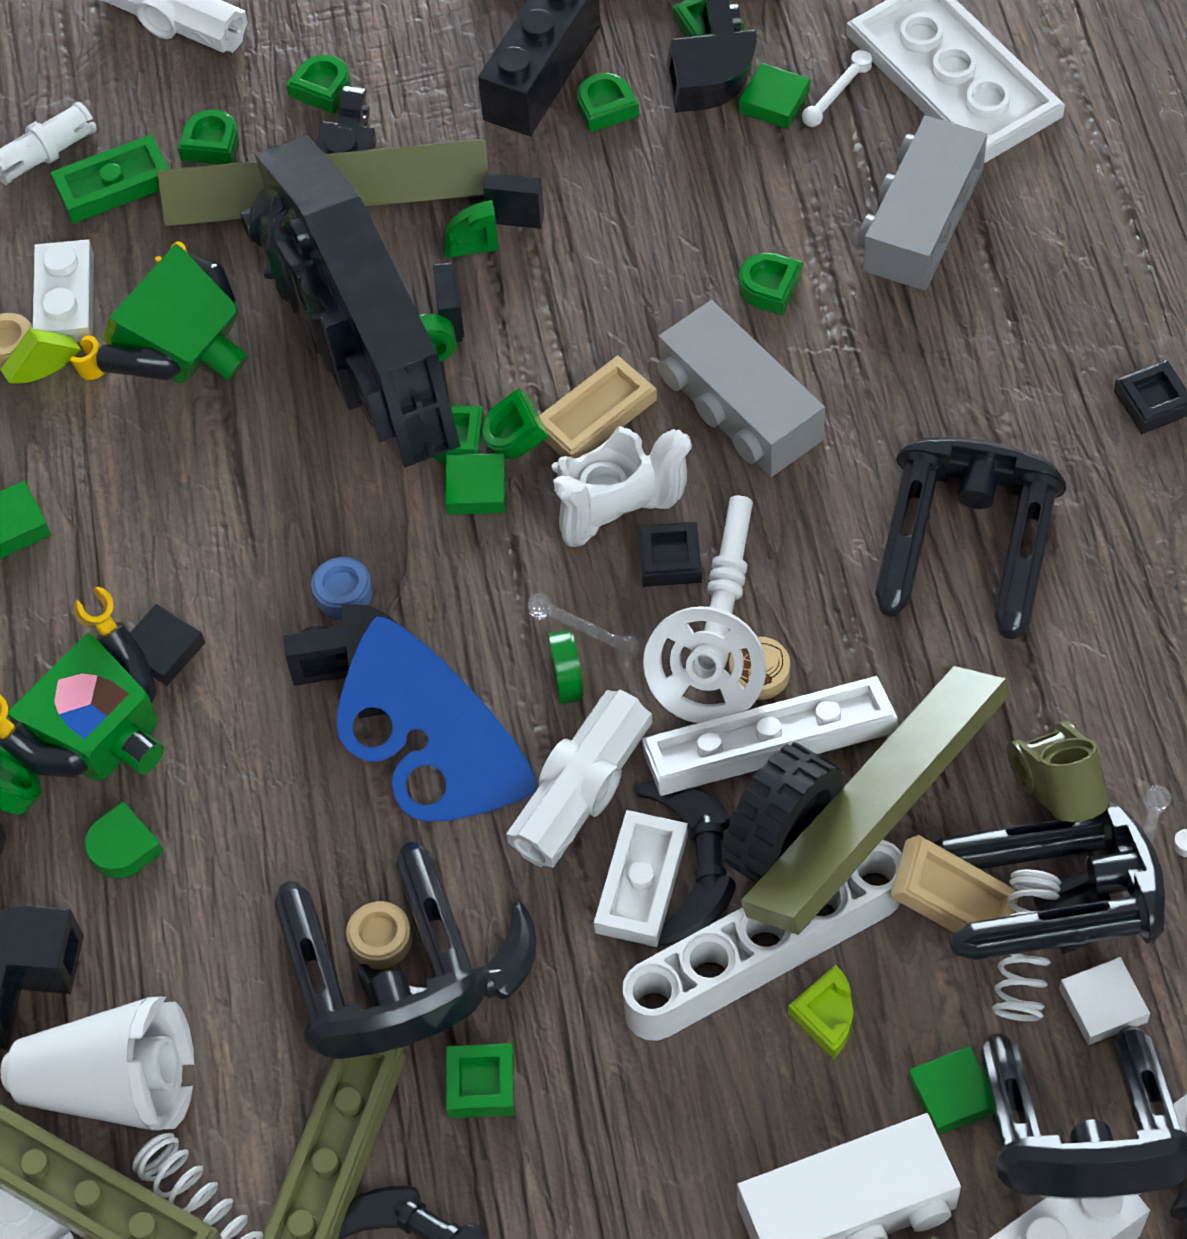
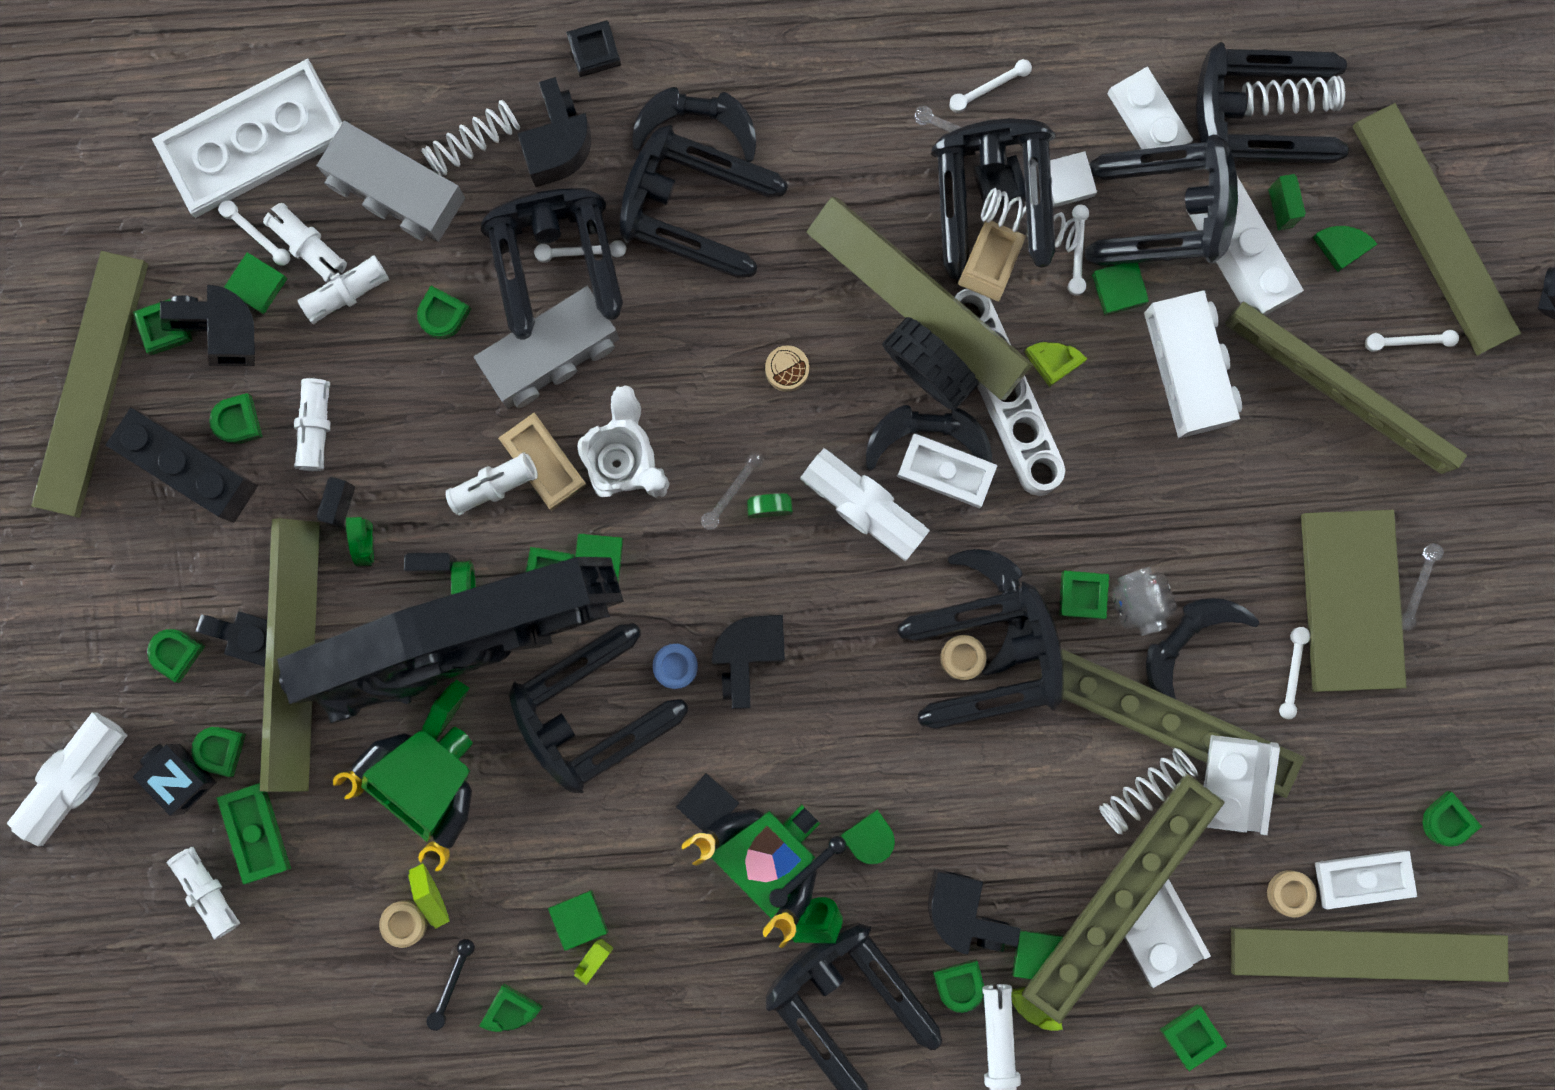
camera: 90 degrees left, 25 degrees up
white cone [1,996,194,1131] -> none
white plate [33,239,94,342] -> none
blue piece [336,616,538,822] -> none
green tile [481,388,549,459] -> none
black tile [638,522,702,587] -> none
white tile [641,676,898,796] -> none
white dish [643,495,766,723] -> none
olive piece [1007,720,1110,822] -> none
none -> black brick [133,744,217,816]
none -> white pin [263,203,347,283]
none -> white pin [294,378,331,471]
none -> white pin [298,255,390,324]
none -> white piece [422,100,520,176]
none -> green tile [422,680,470,740]
none -> white pin [446,452,538,516]
none -> black piece [481,188,623,340]
none -> black piece [509,623,688,793]
none -> black brick [517,77,591,187]
none -> white hinge [534,240,626,263]
none -> black piece [632,87,756,162]
none -> black hinge [769,836,847,907]
none -> white hinge [1067,204,1089,296]
none -> clear head [1111,567,1177,636]

